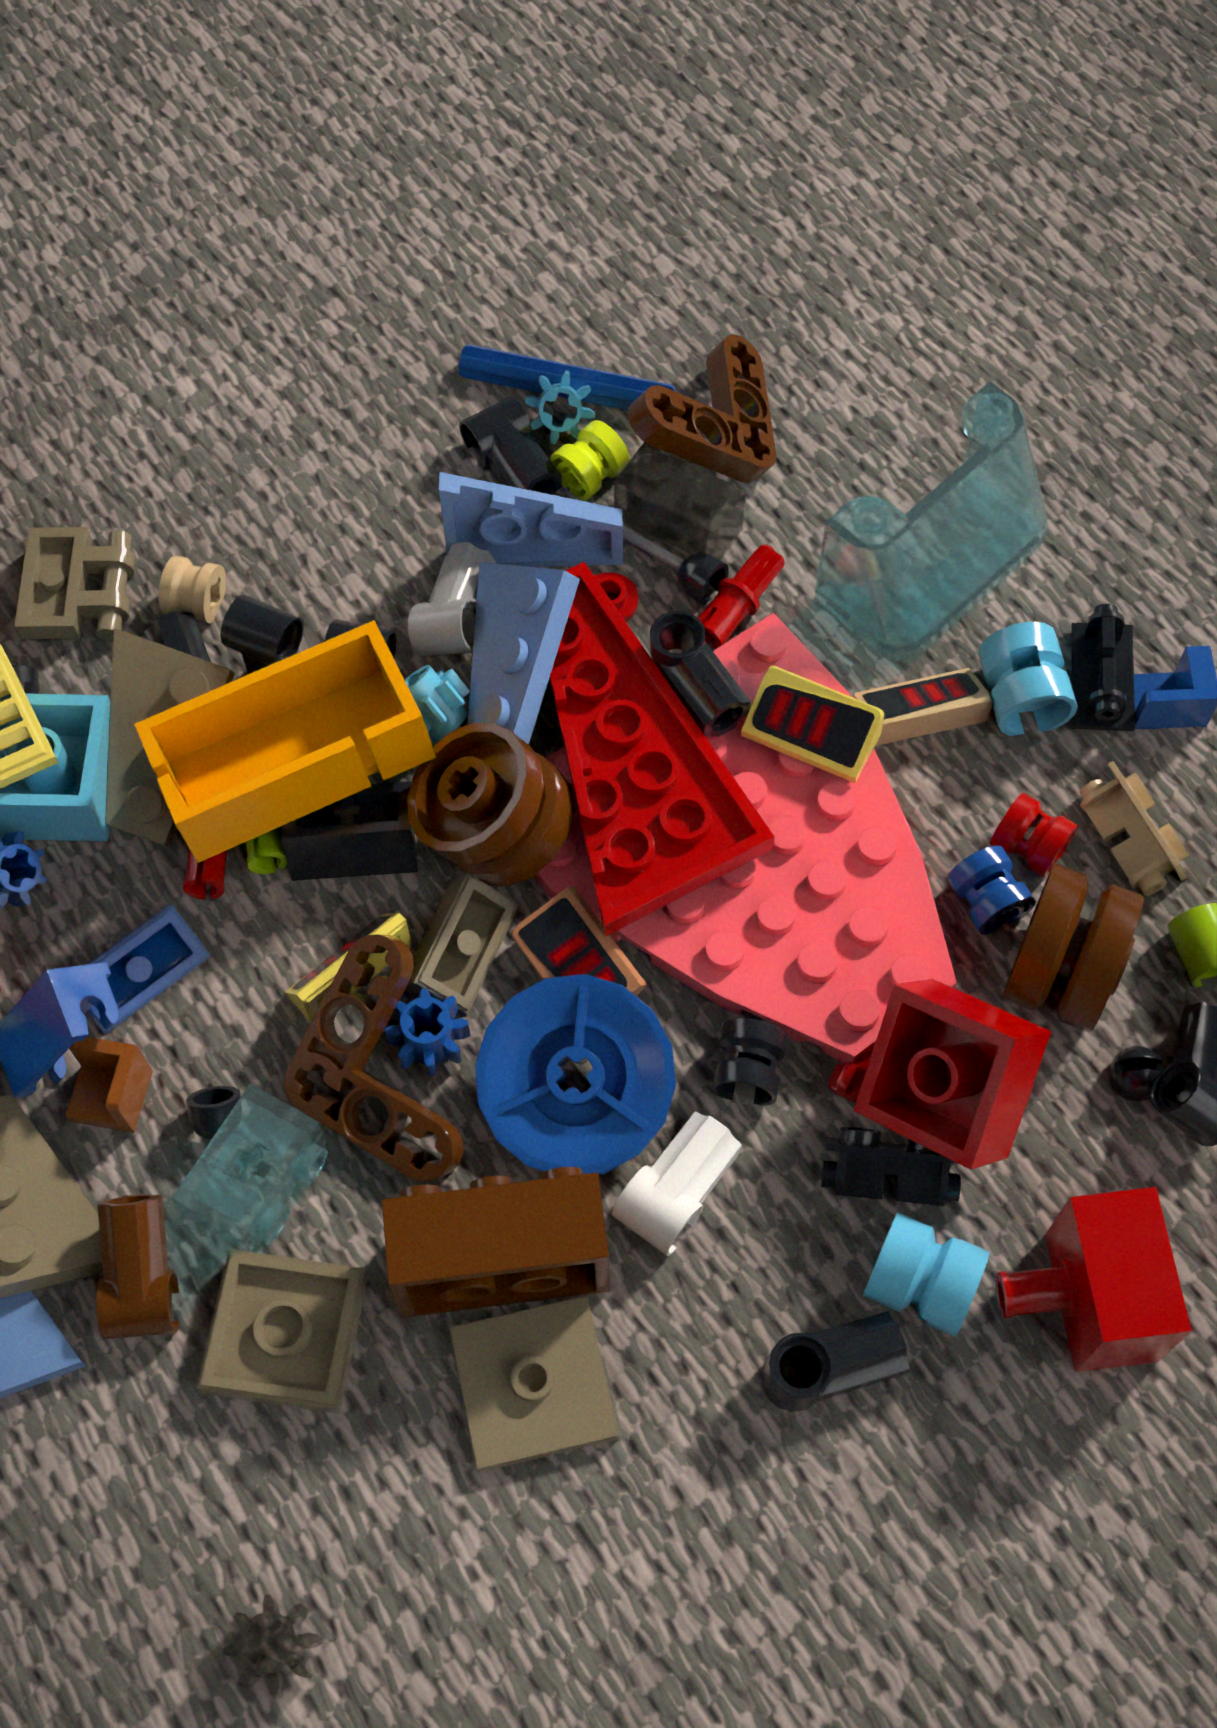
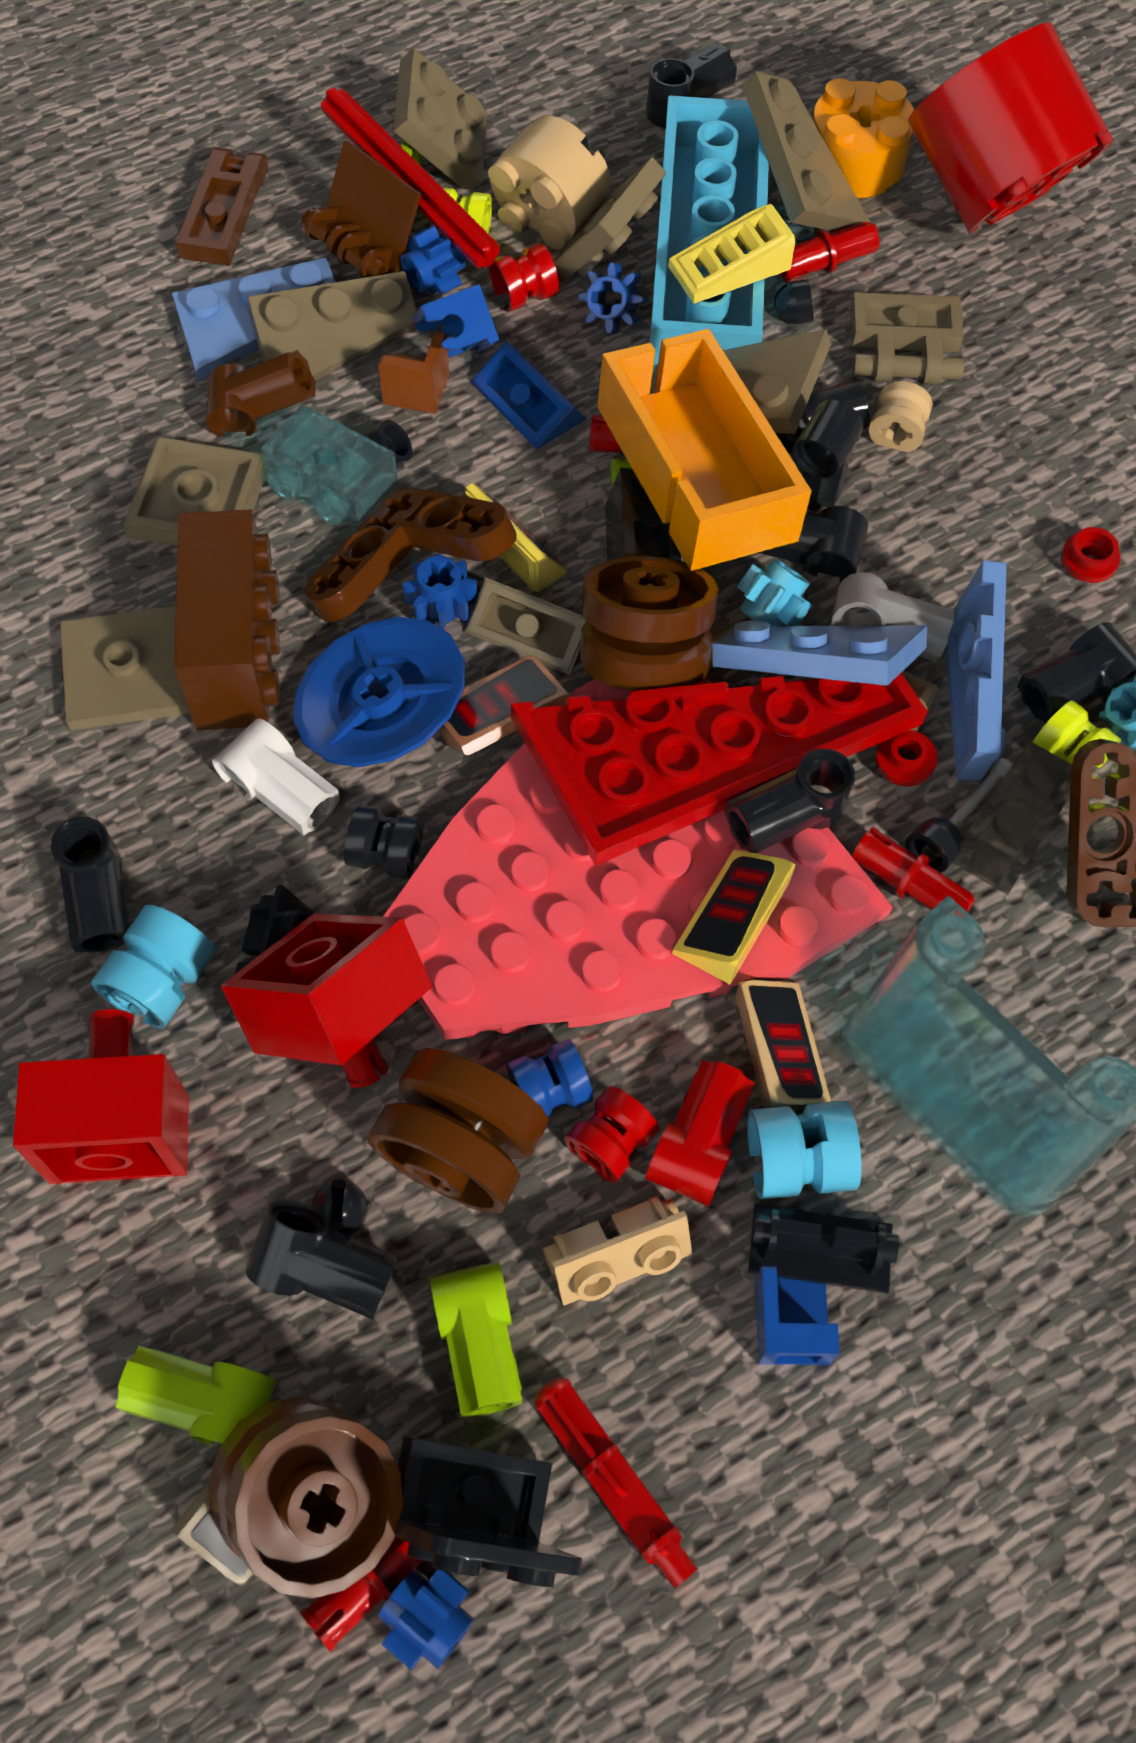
camera: 90 degrees right, 0 degrees up
none -> red piece [645,1060,755,1207]
none -> red plate [1061,527,1121,583]

